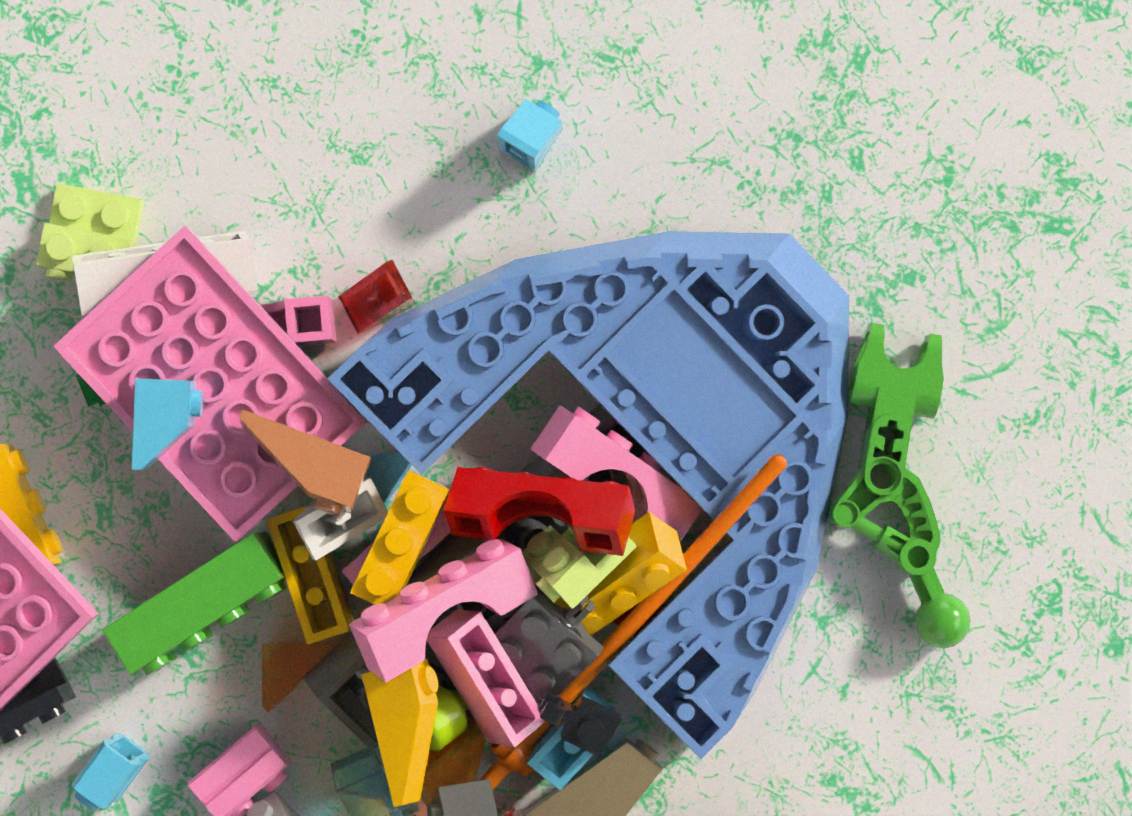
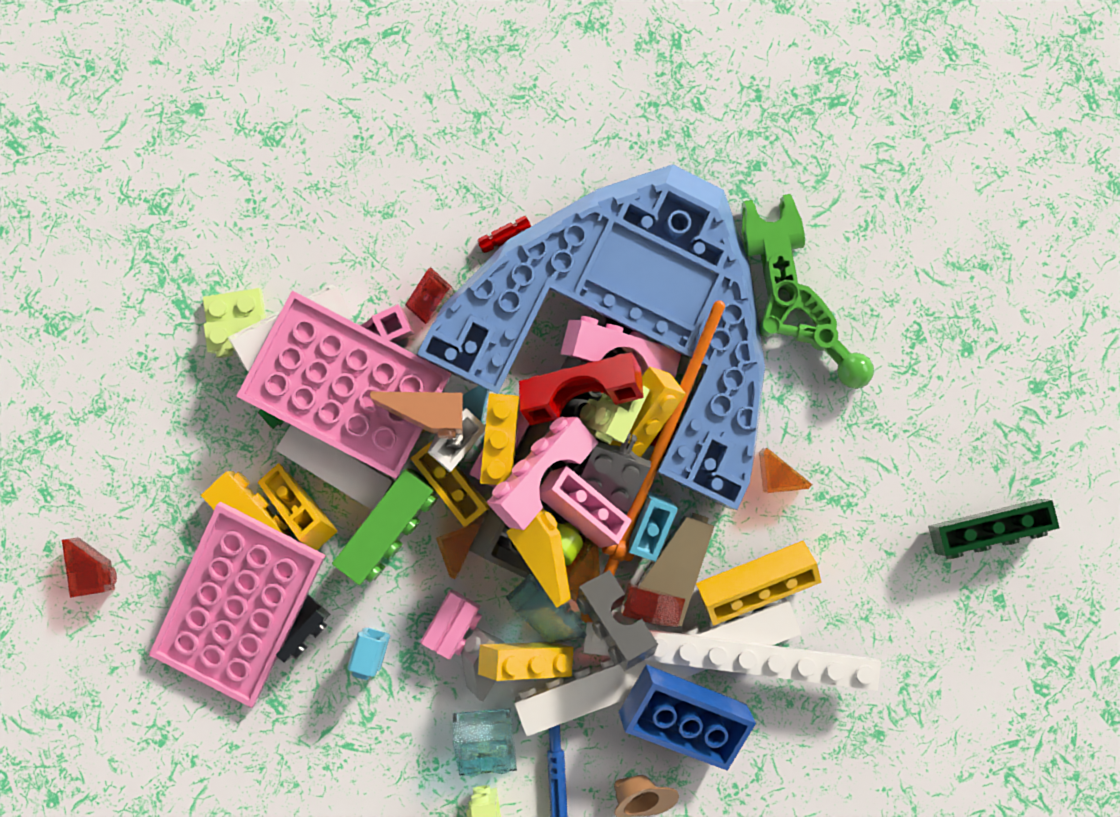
camera: 20 degrees left, 0 degrees up
medium azure slope [132,379,203,470] -> none
medium azure slope [497,99,563,172] -> none
black plate [539,692,621,758] -> none
none -> yellow slope [258,463,338,550]
none -> white brick [275,425,395,511]
none -> red axle [477,216,531,253]
none -> clear orange slope [759,448,813,493]

